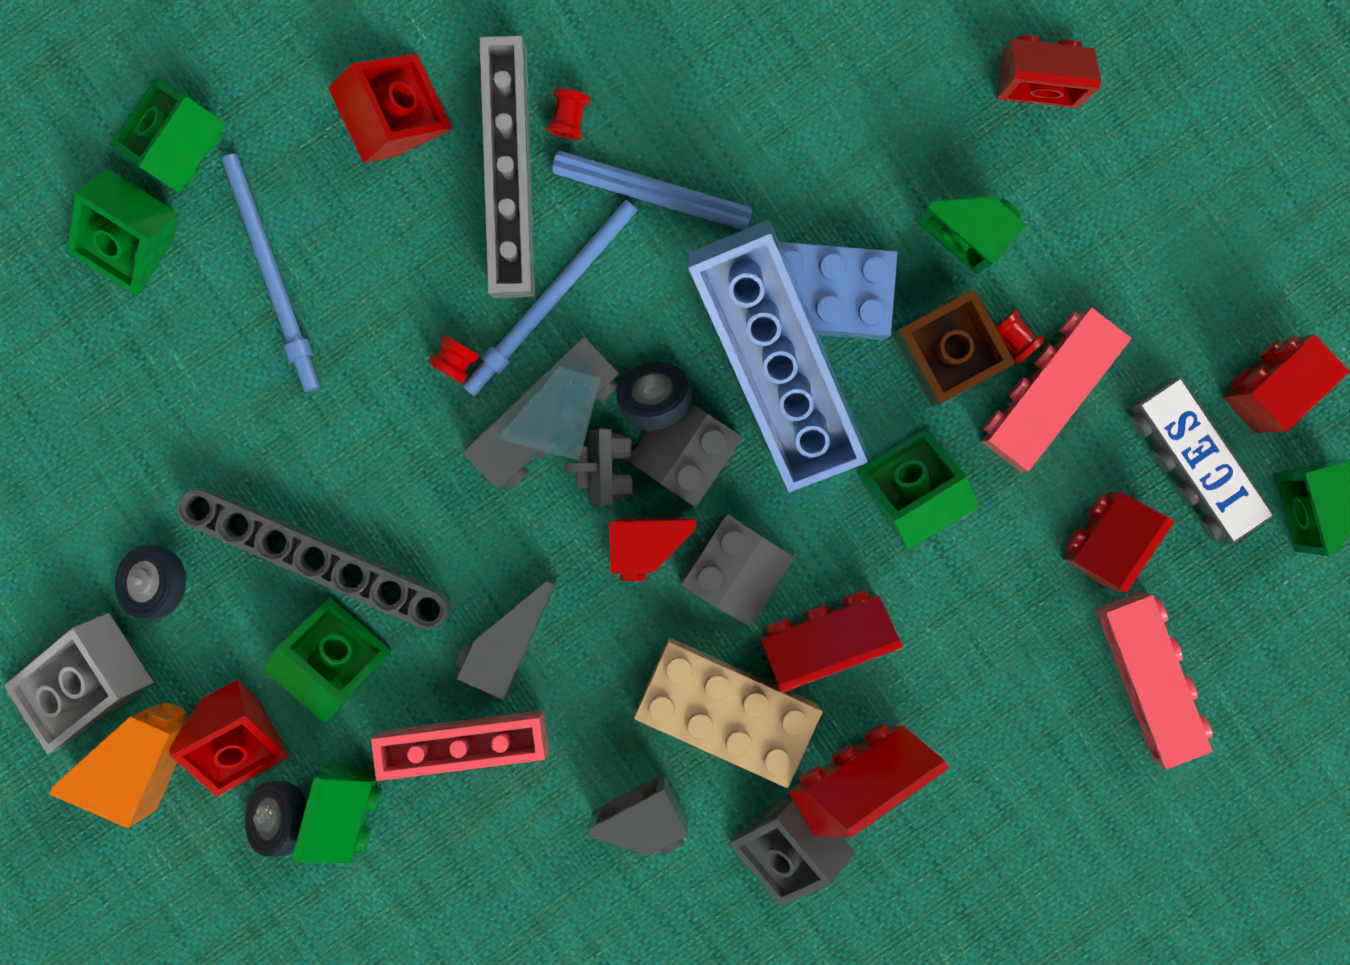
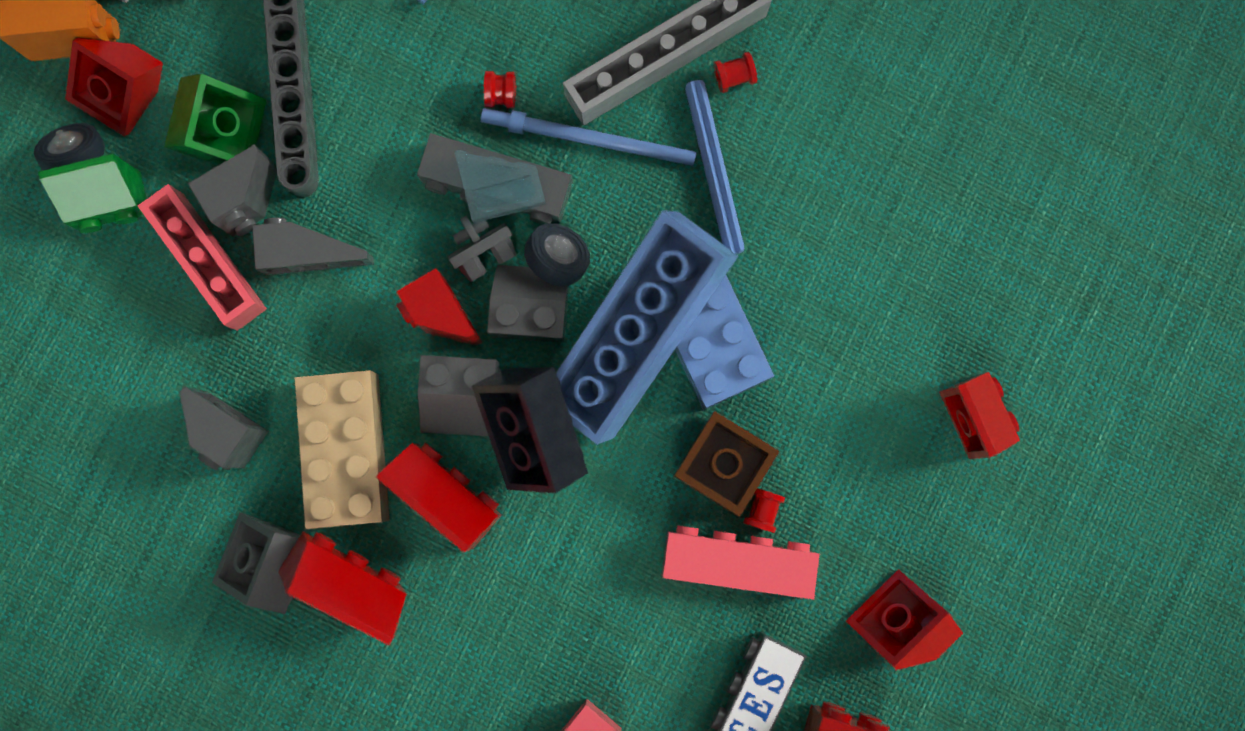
camera: 55 degrees right, 5 degrees down
green slope [856,427,979,550] -> none
green slope [915,196,1027,275] -> none
red slope [1063,491,1175,593] -> none
none -> dark grey slope [188,145,277,237]
none -> black brick [472,367,588,494]
none -> red slope [846,569,963,670]

